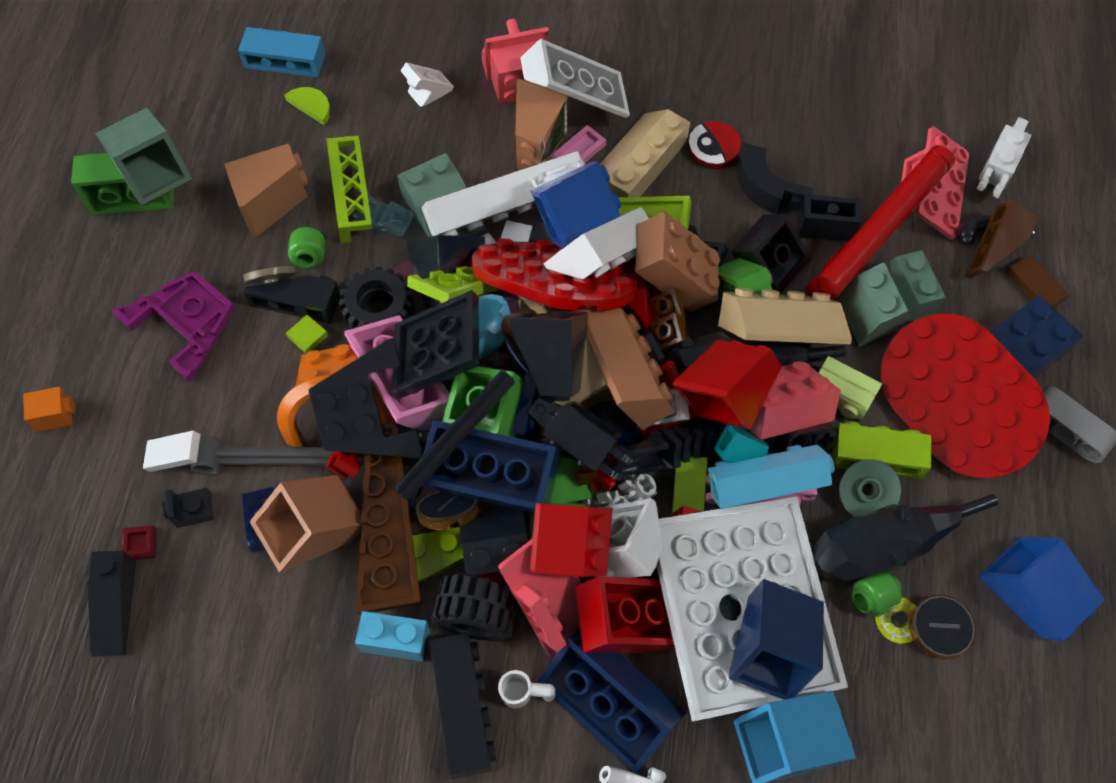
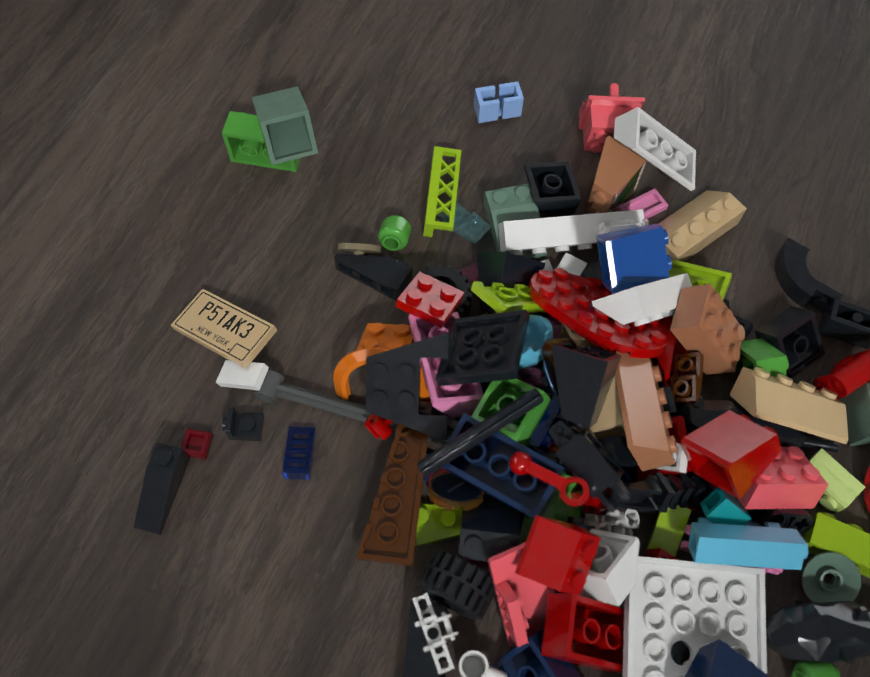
camera: 15 degrees right, 0 degrees up
orange brick [23,386,76,432] -> none
magenta wing [112,271,235,382] -> none
nougat slope [224,143,309,238] -> none
dark azure brick [238,27,325,77] -> none
nougat slope [250,475,362,573] -> none
lime tile [284,87,330,126] -> none
lime tile [286,315,328,354] -> none
medium azure brick [355,611,430,662] -> none
white slope [401,62,454,107] -> none
tile [688,121,742,169] -> none
none -> tan tile [171,289,277,369]
none -> plate [395,272,465,329]
none -> white piece [412,593,459,675]
none -> light blue piece [473,81,524,123]
none -> red piece [509,452,590,507]
none -> black slope [524,162,581,217]

